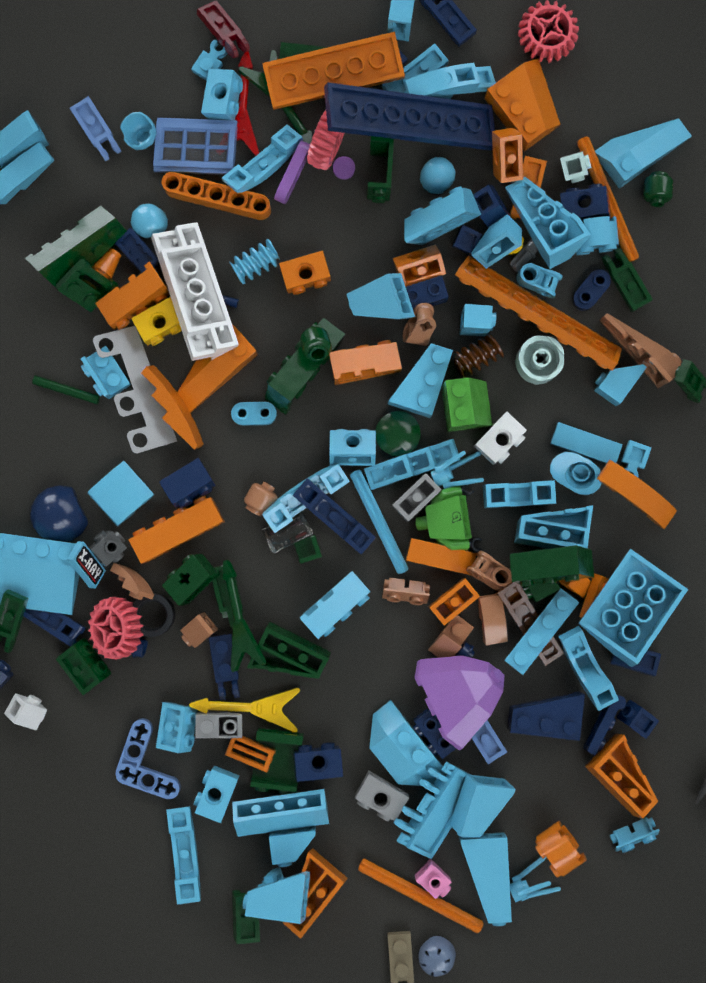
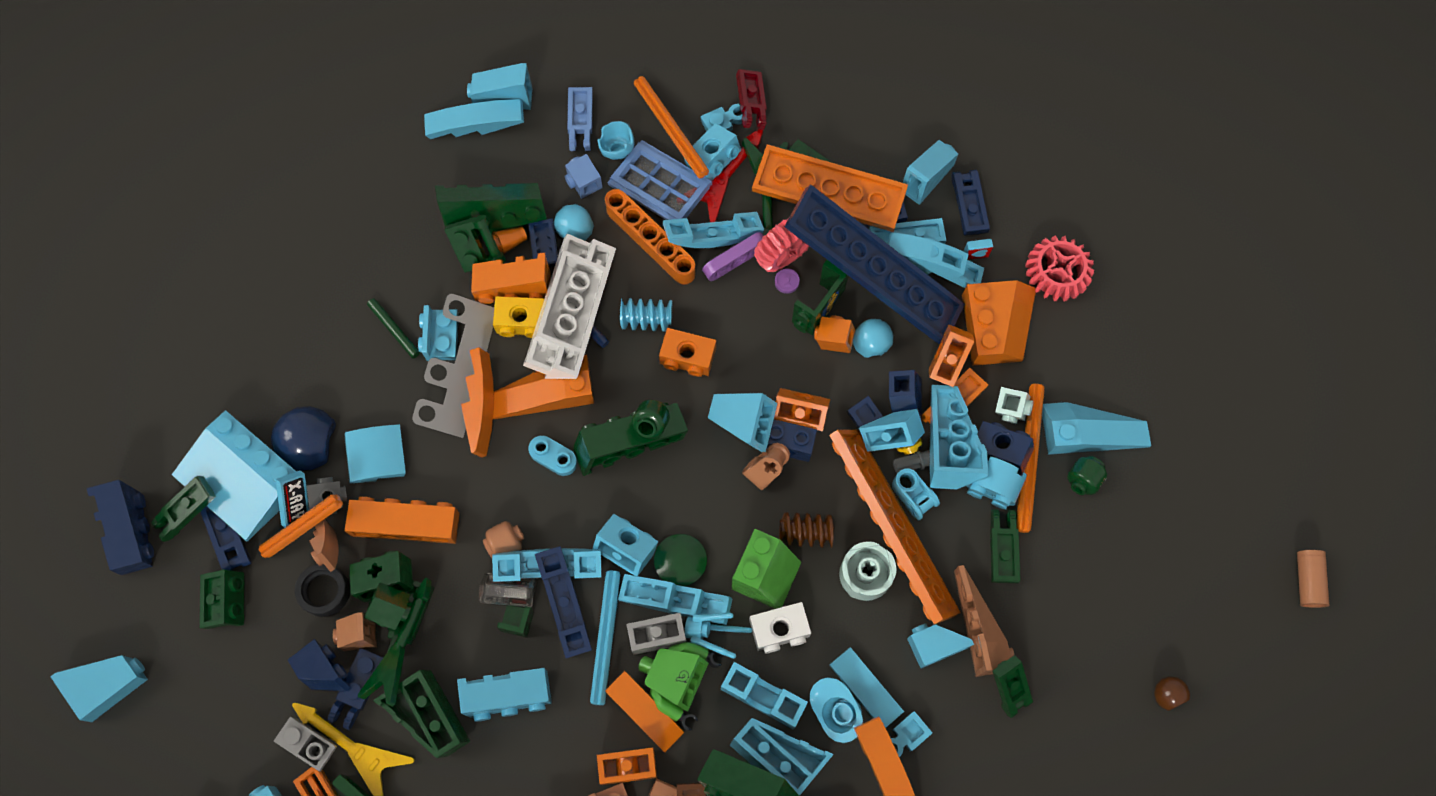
camera: 35 degrees right, 15 degrees down
white brick [4,693,47,730] -> none
coral gear [87,597,144,660] -> none
medium blue beam [115,718,181,799] -> none
dark blue plate [132,637,148,658] -> none
medium azure bracket [156,702,197,753] -> none
dark blue brick [159,458,216,509] -> none
orange wedge [329,340,402,385] -> none
nougat hinge [382,577,430,605] -> none
medium azure wedge [388,343,453,418] -> none
medium azure slope [404,186,481,245] -> none
medium azure brick [460,304,496,336] -> none
nougat piece [466,551,512,591] -> none
dark blue plate [572,270,611,311] -> none
none -> medium azure slope [50,655,148,722]
none -> orange axle [259,494,343,558]
none -> dark blue slope [288,639,351,691]
none -> dark green brick [364,582,411,630]
none -> medium blue brick [564,154,603,199]
none -> orange axle [634,76,709,178]
none -> orange brick [814,315,855,353]
none -> medium azure tile [963,239,993,260]

